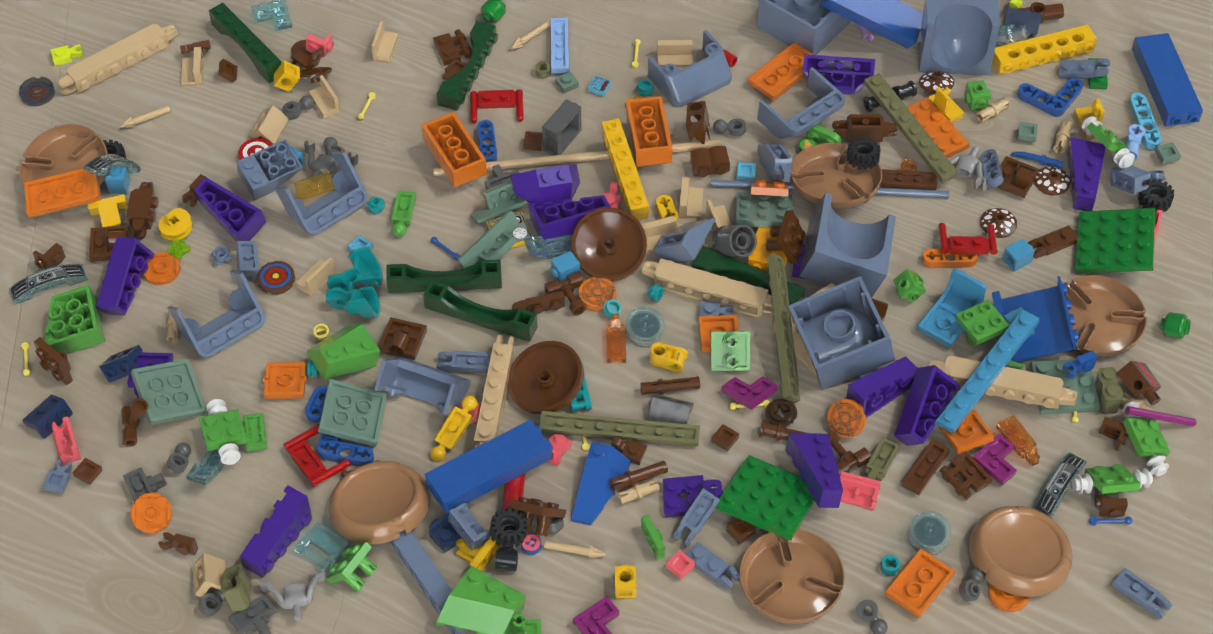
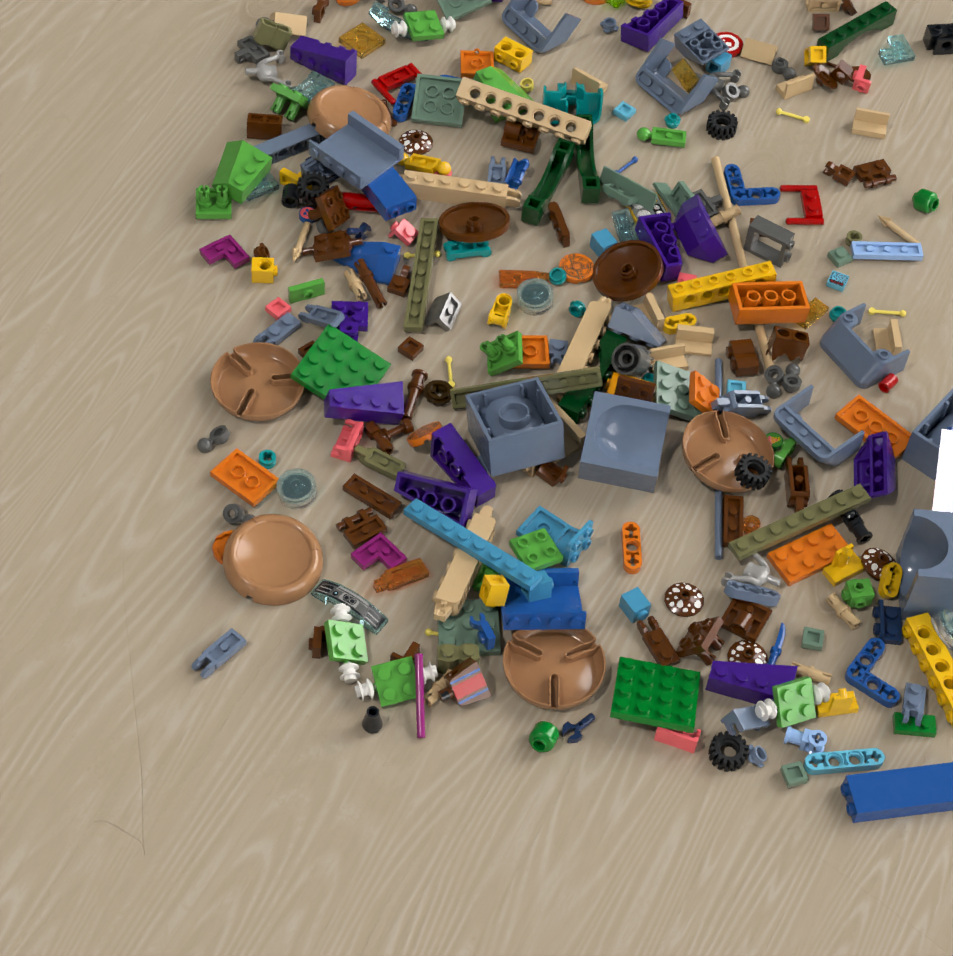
camera: 85 degrees right, 0 degrees up
sand blue hinge [236,241,259,282] -> none
bright green plate [243,413,267,452] -> none
reddish brown tile [257,261,295,295] -> none
sand blue windscreen [374,357,471,415] -> none
orange brick [421,112,487,188] -> none
dark green arch [437,21,498,110] -> none
reddish brown bar [544,271,586,316] -> none
reddish brown pin [640,376,700,395] -> none
magenta plate [722,376,777,410] -> none
bright green brick [893,269,926,302] -> none
red plate [938,223,998,255] -> none
orange plate [939,410,994,454] -> none
blue hinge [1089,516,1133,526] -> none
none -> reddish brown hinge [247,113,283,140]
none -> reddish brown plate [253,243,270,258]
none -> reddish brown plate [302,230,363,263]
none -> sand blue panel [309,111,404,190]
none -> clear yellow plate [339,22,385,59]
none -> dark blue bar [346,222,371,240]
none -> black cone [362,706,383,734]
none -> reddish brown dish [399,130,433,155]
none -> tan brick [456,77,592,145]
none -> yellow brick [479,575,510,608]
none -> yellow brick [494,36,533,73]
none -> blue hinge [504,158,530,190]
none -> dark blue bar [561,713,595,743]
none -> reddish brown plate [676,616,725,666]
none -> black tyre [706,109,738,141]
none -> tan pin [710,204,742,227]
none -> dark grey plate [764,365,784,399]
none -> dark blue bracket [872,599,902,645]
none -> yellow beam [878,562,902,599]

